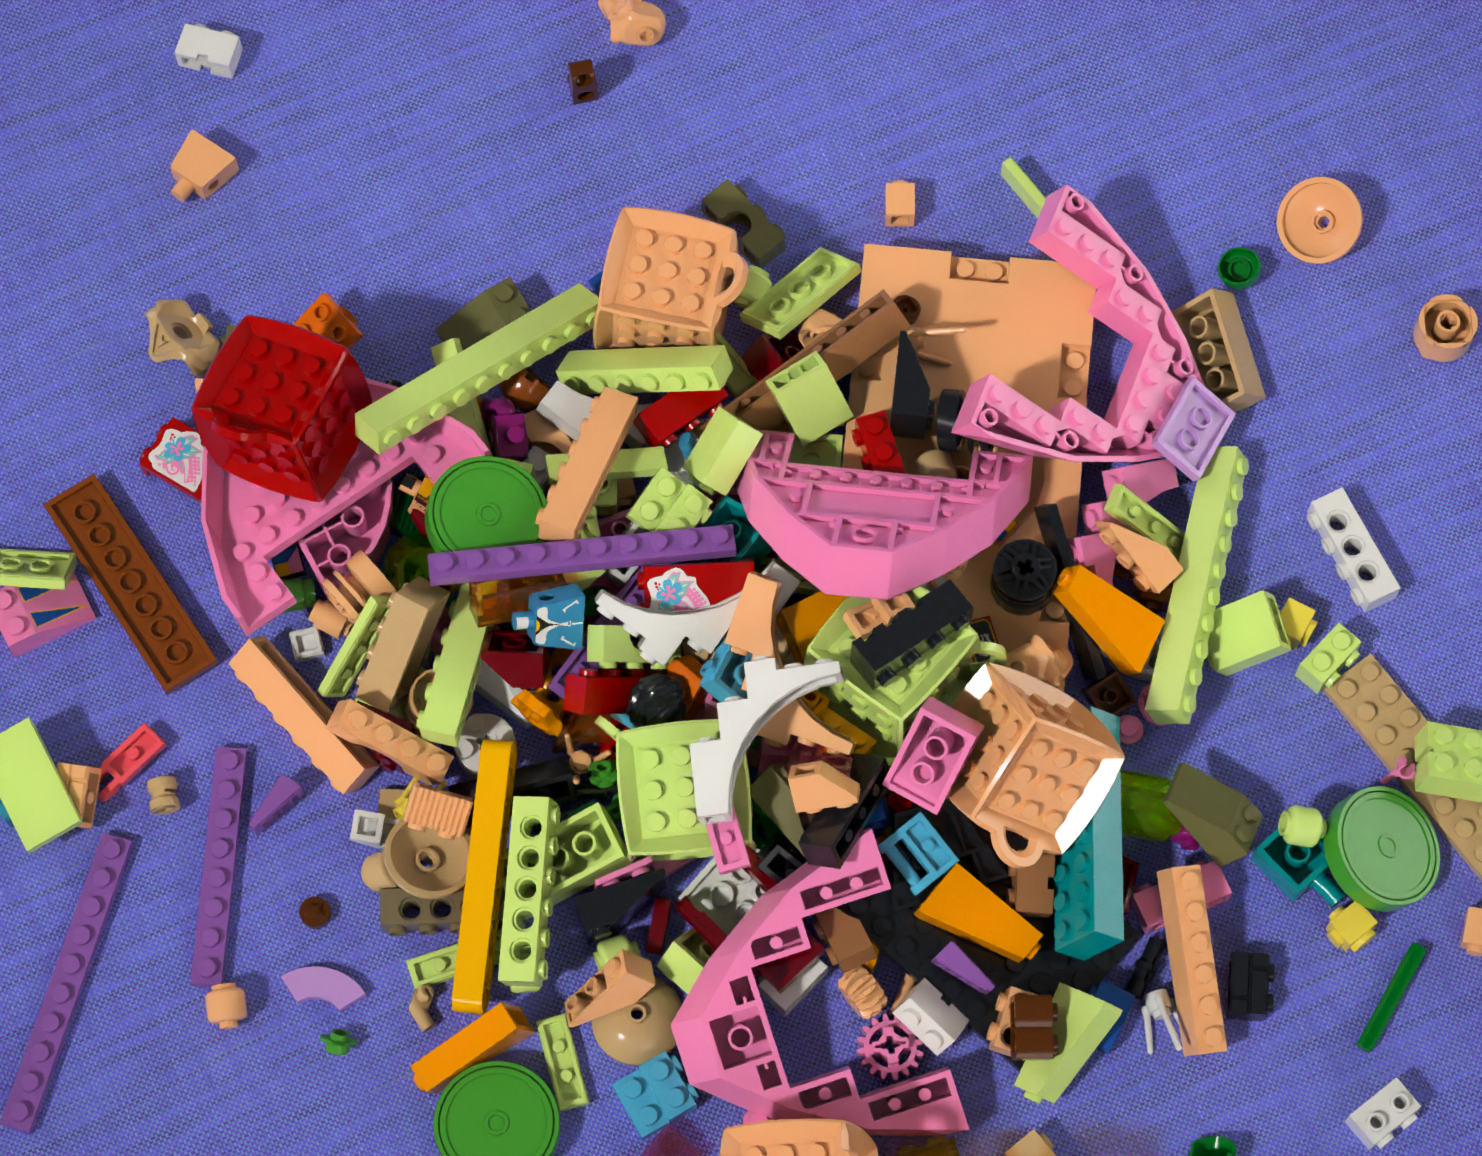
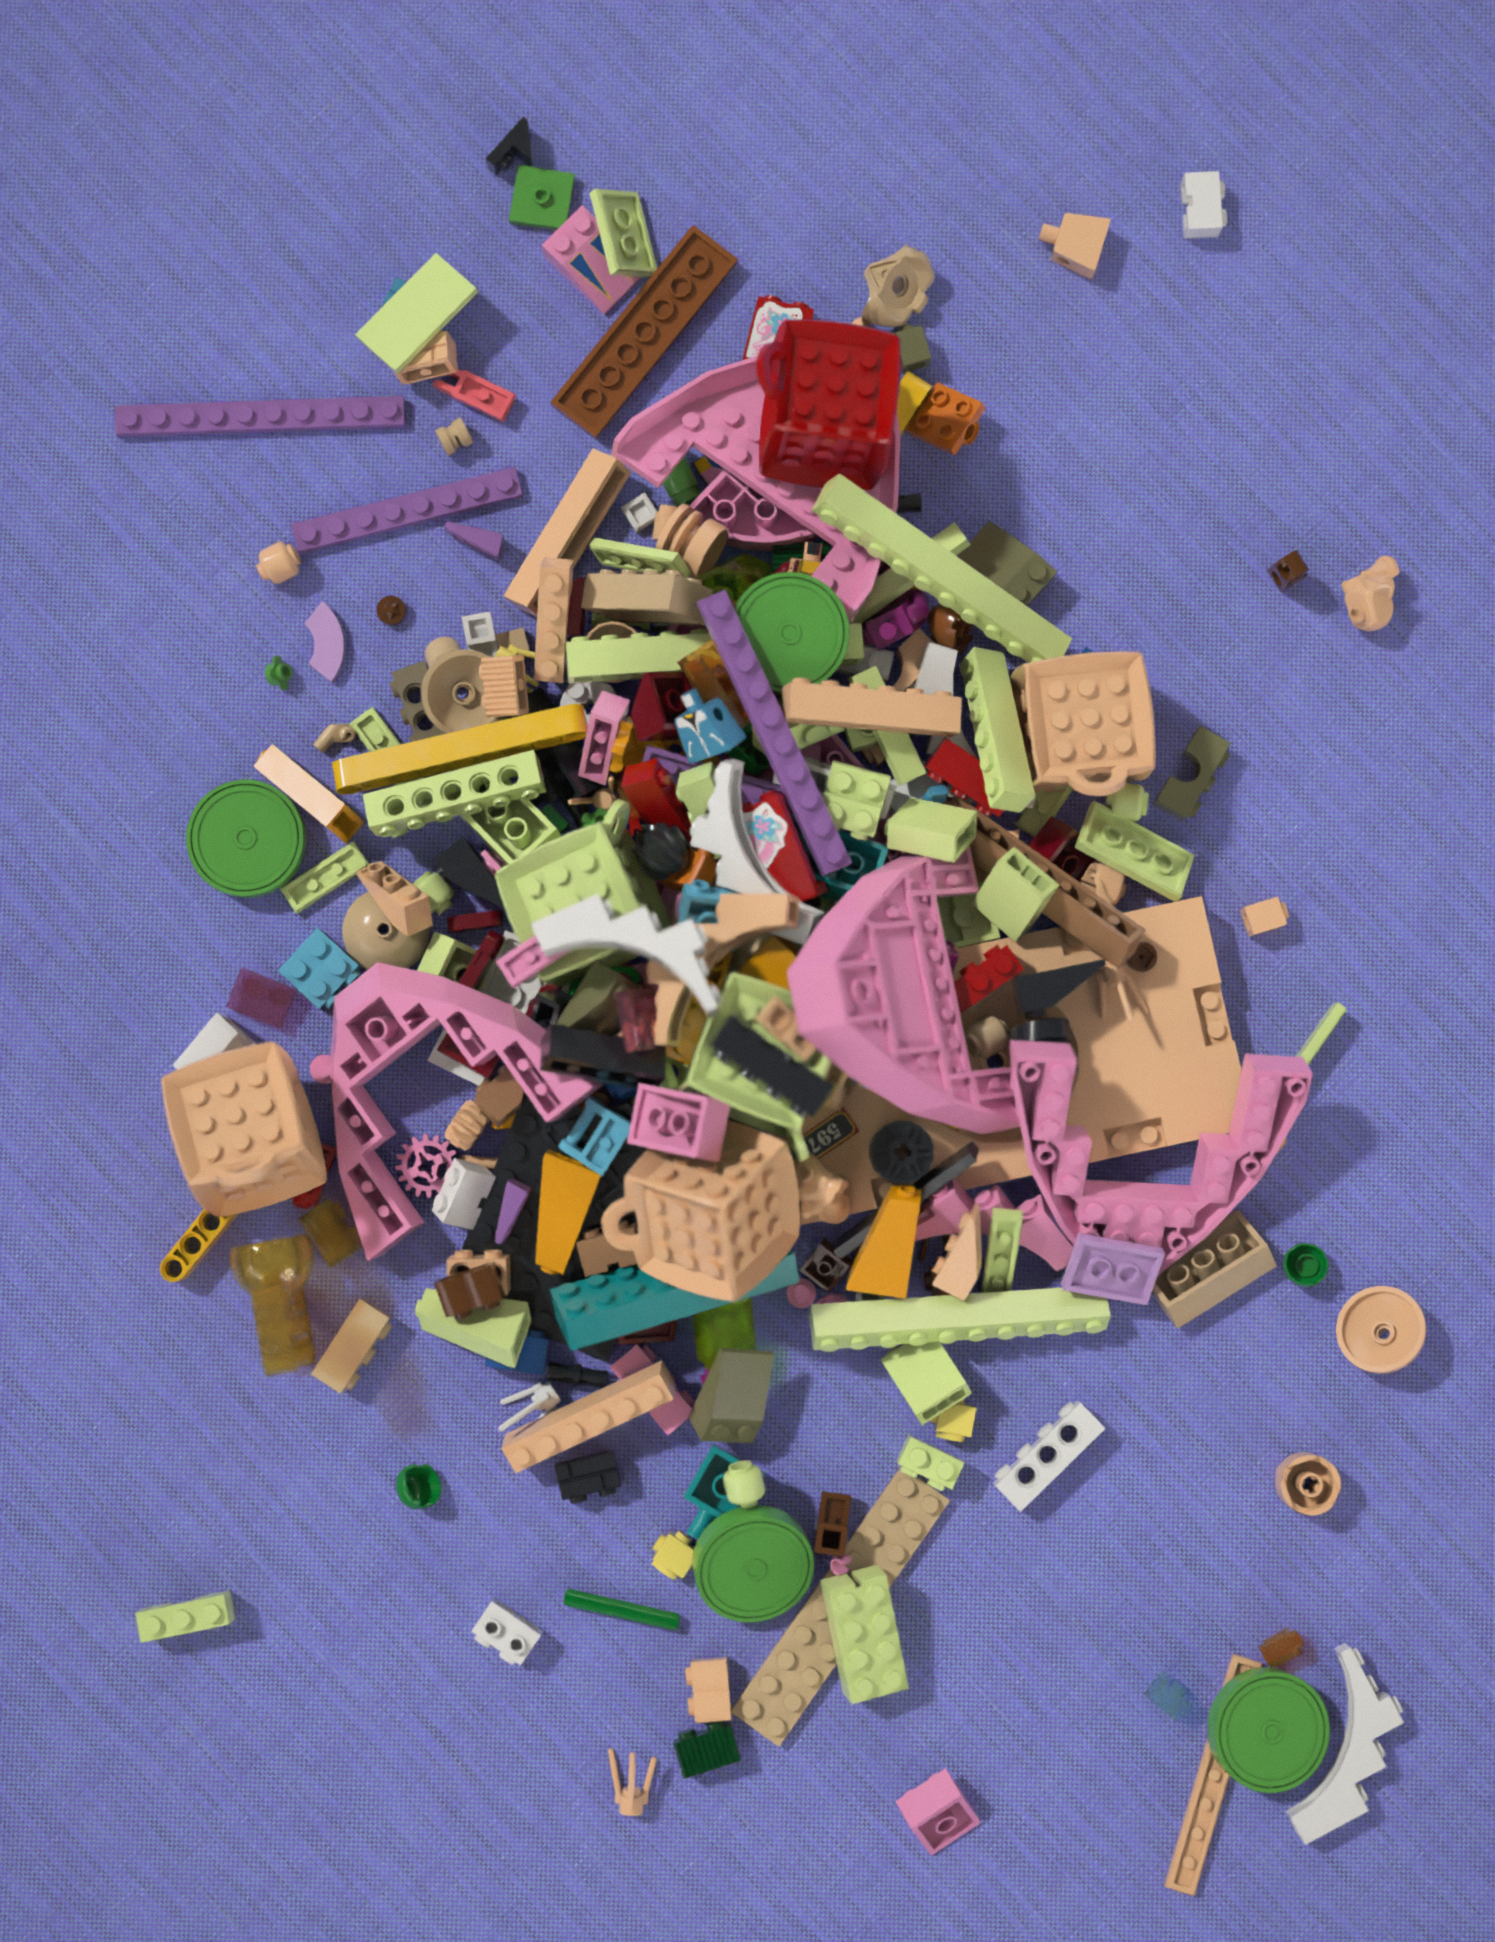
camera: 70 degrees right, 15 degrees up
light nougat slope [788,761,861,814] -> none
none -> bright pink brick [578,690,630,785]
none -> reddish brown brick [814,1491,852,1557]

